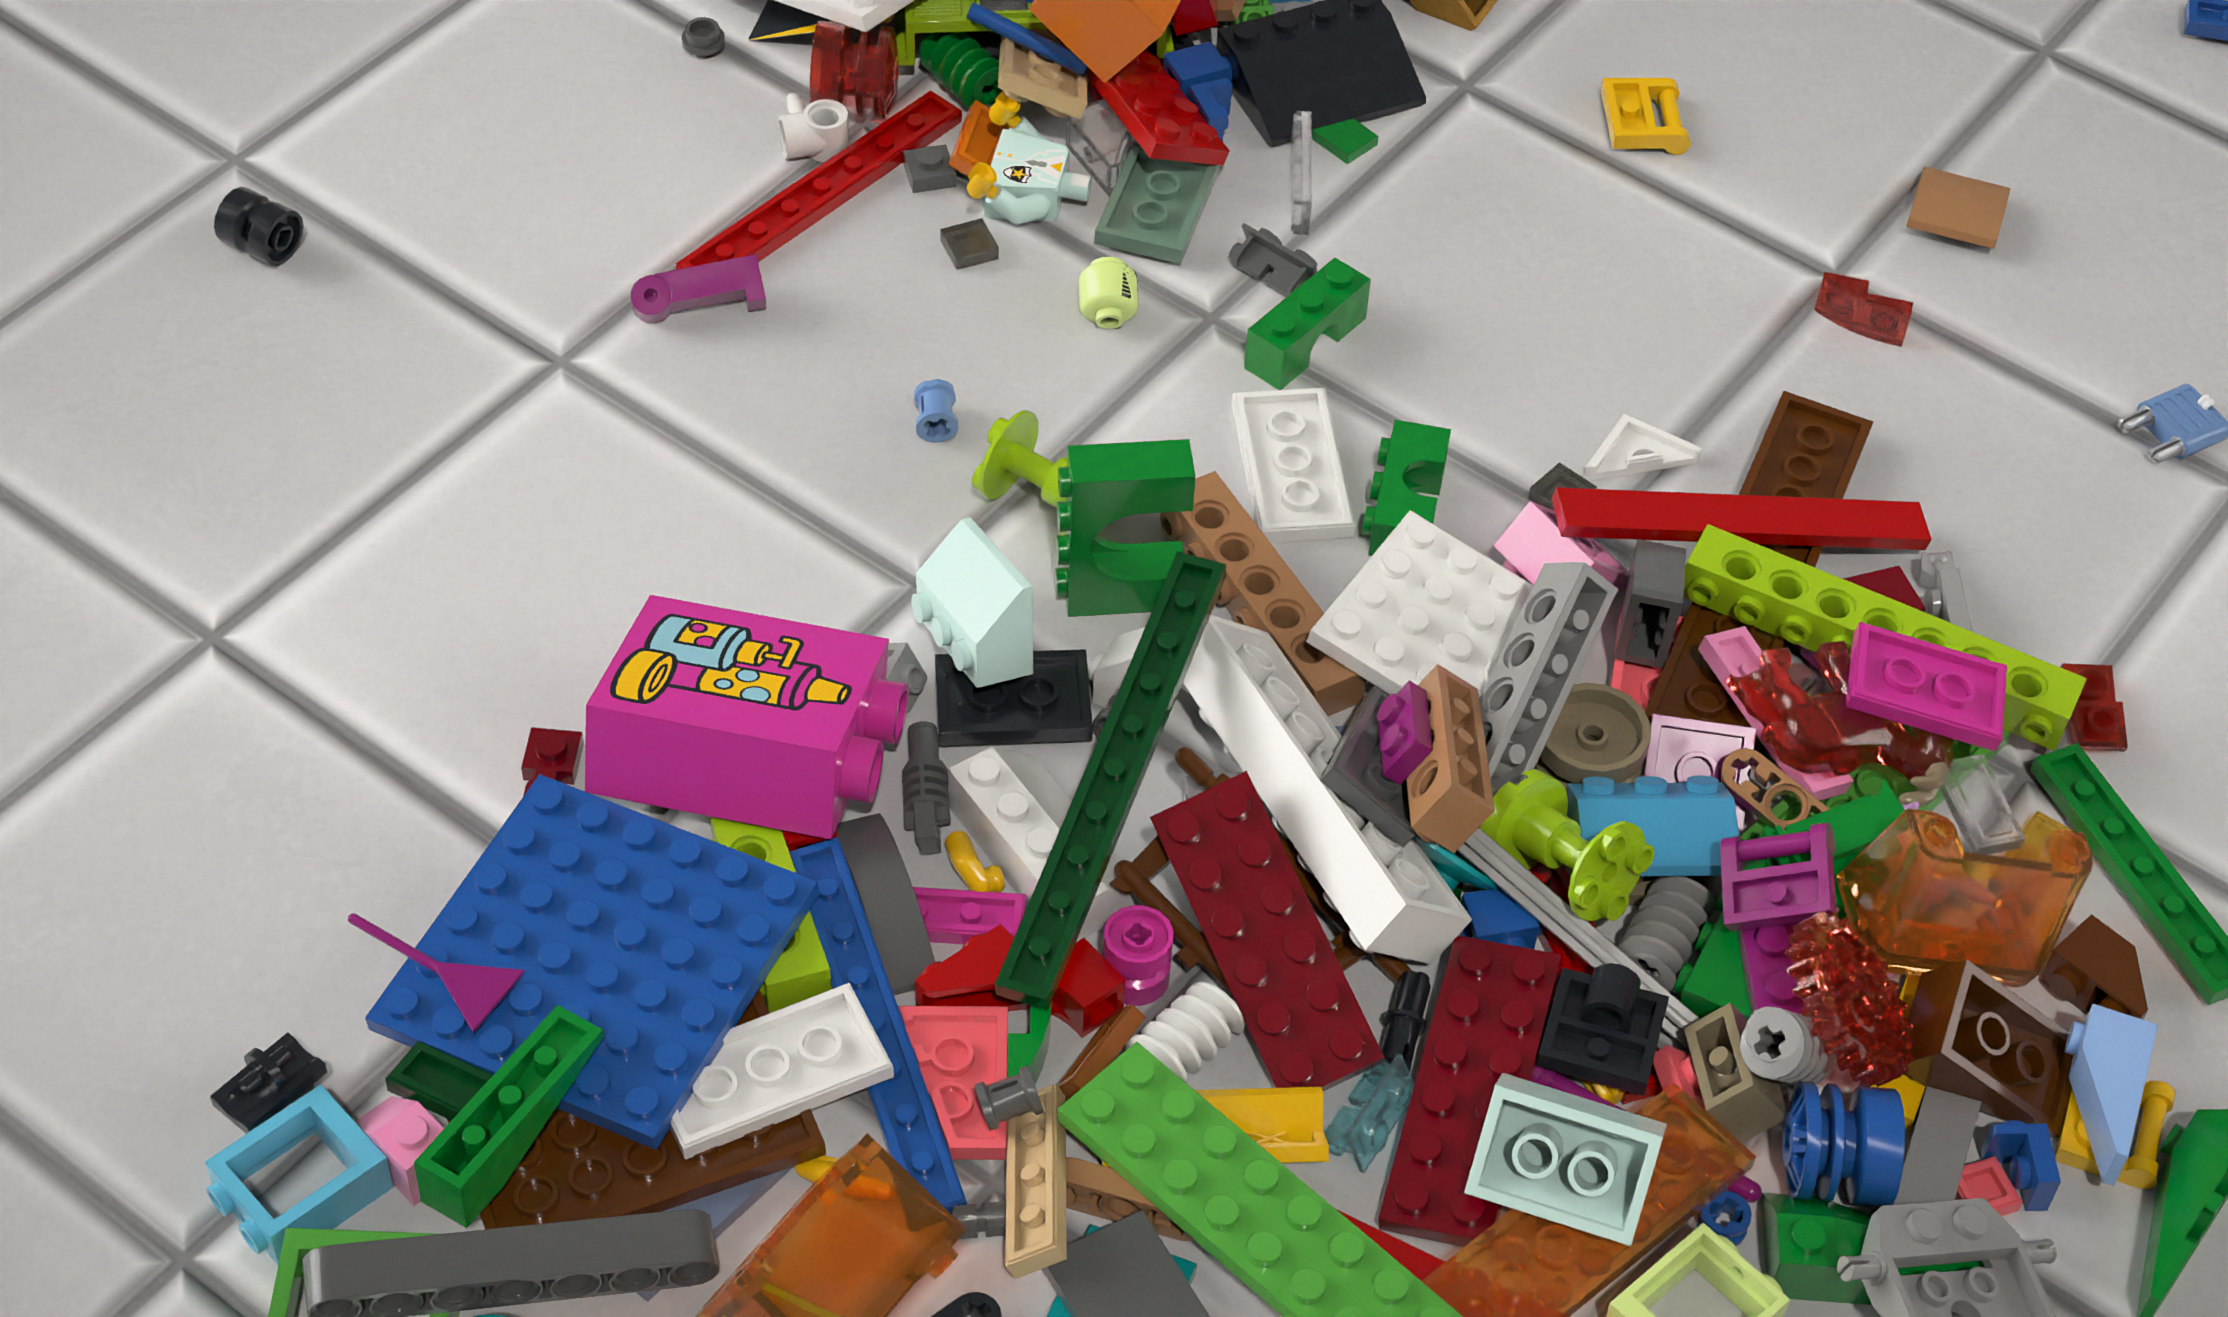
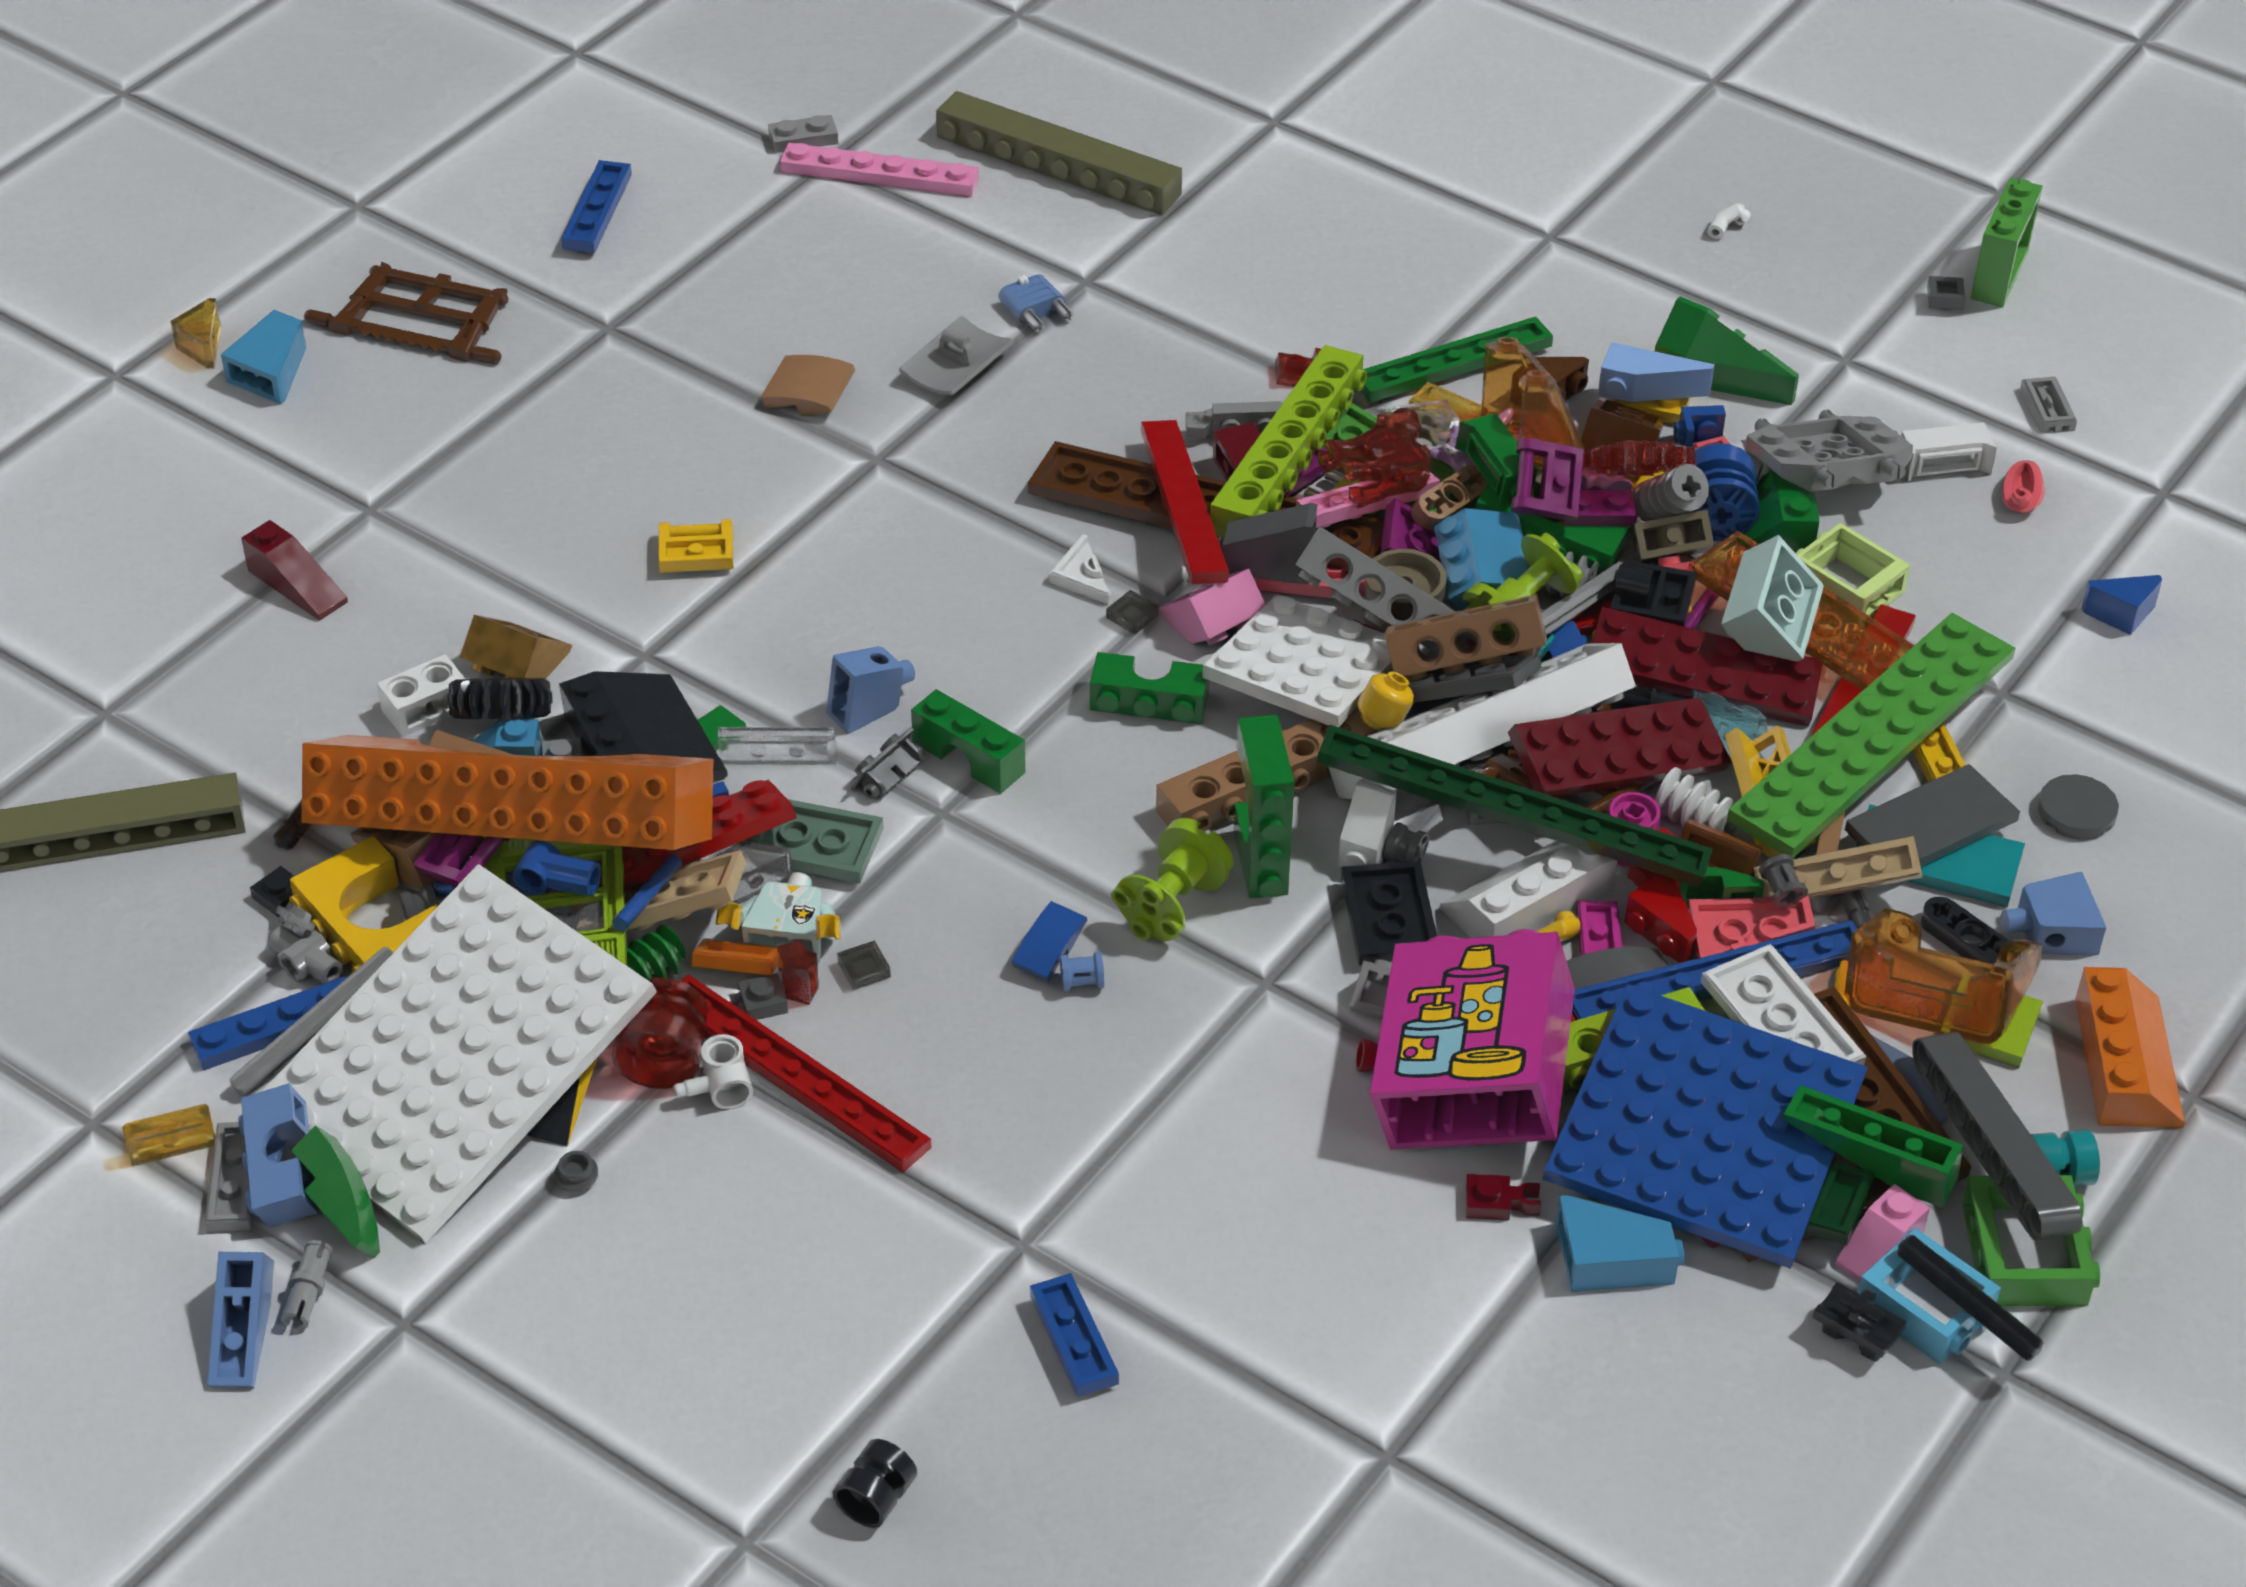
camera: 90 degrees left, 5 degrees down
magenta piece [348,913,524,1034] -> none
magenta leg [631,254,766,323] -> none
light aqua slope [911,517,1033,688] -> none
yellowish green head [1079,257,1139,329] -> none
white tile [1232,387,1356,543] -> none
magenta plate [1377,680,1433,785] -> none
clear red slope [1814,272,1913,347] -> none
dark pink tile [1846,622,2007,752] -> none
none -> clear red piece [777,941,819,1005]
none -> medium blue torso [826,646,915,734]
none -> light grey shield [899,316,1013,395]
none -> blue slope [1011,901,1087,983]
none -> blue plate [1030,1273,1119,1397]
none -> yellow head [1357,672,1415,731]
none -> dark azure slope [1556,1195,1684,1292]
none -> black axle [1897,1235,2044,1361]

